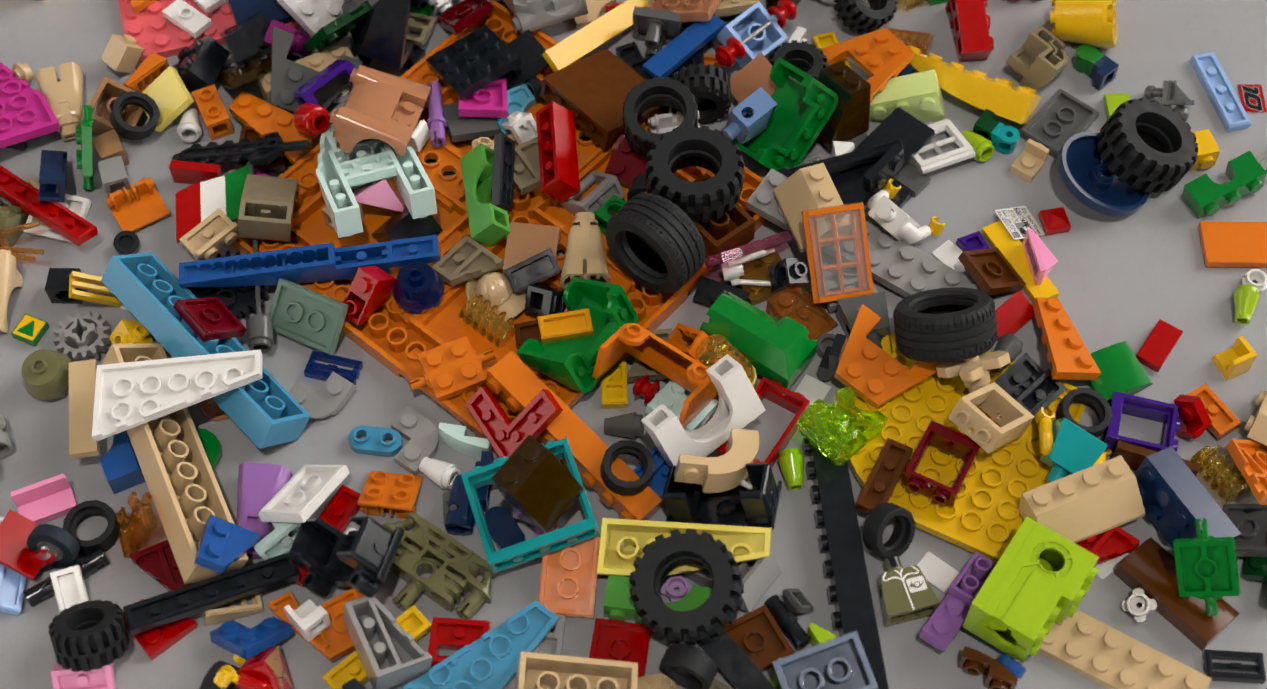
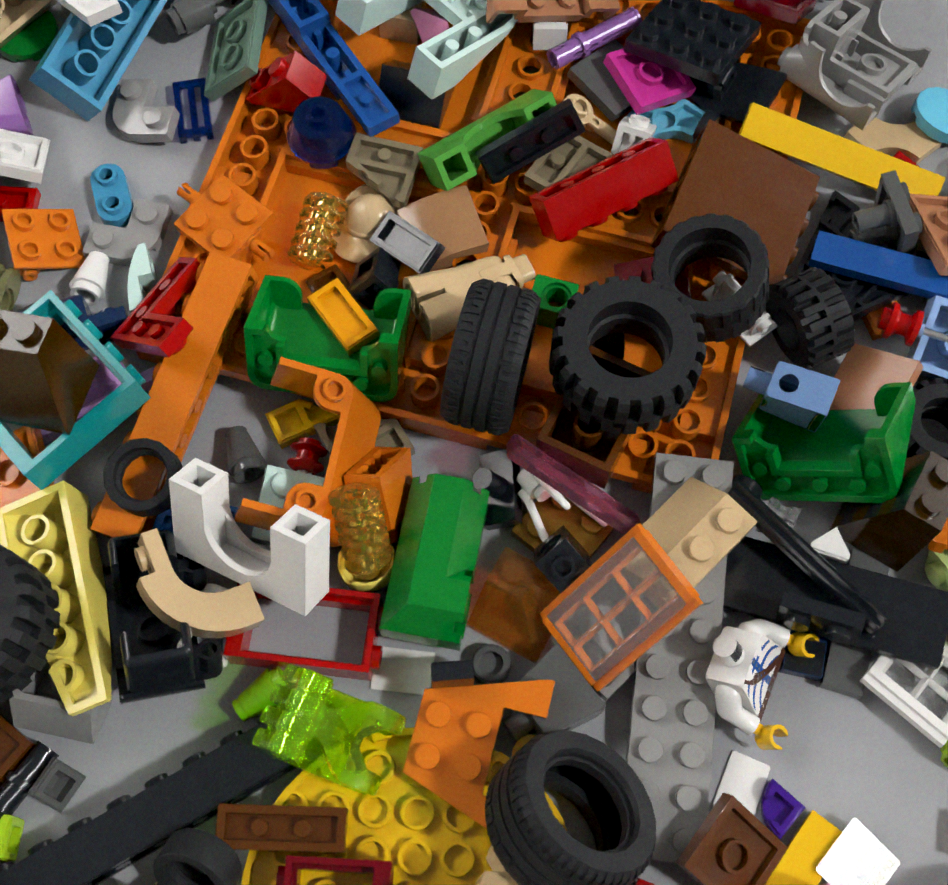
camera: 65 degrees right, 10 degrees up
light grey tile [559,171,626,216] -> none

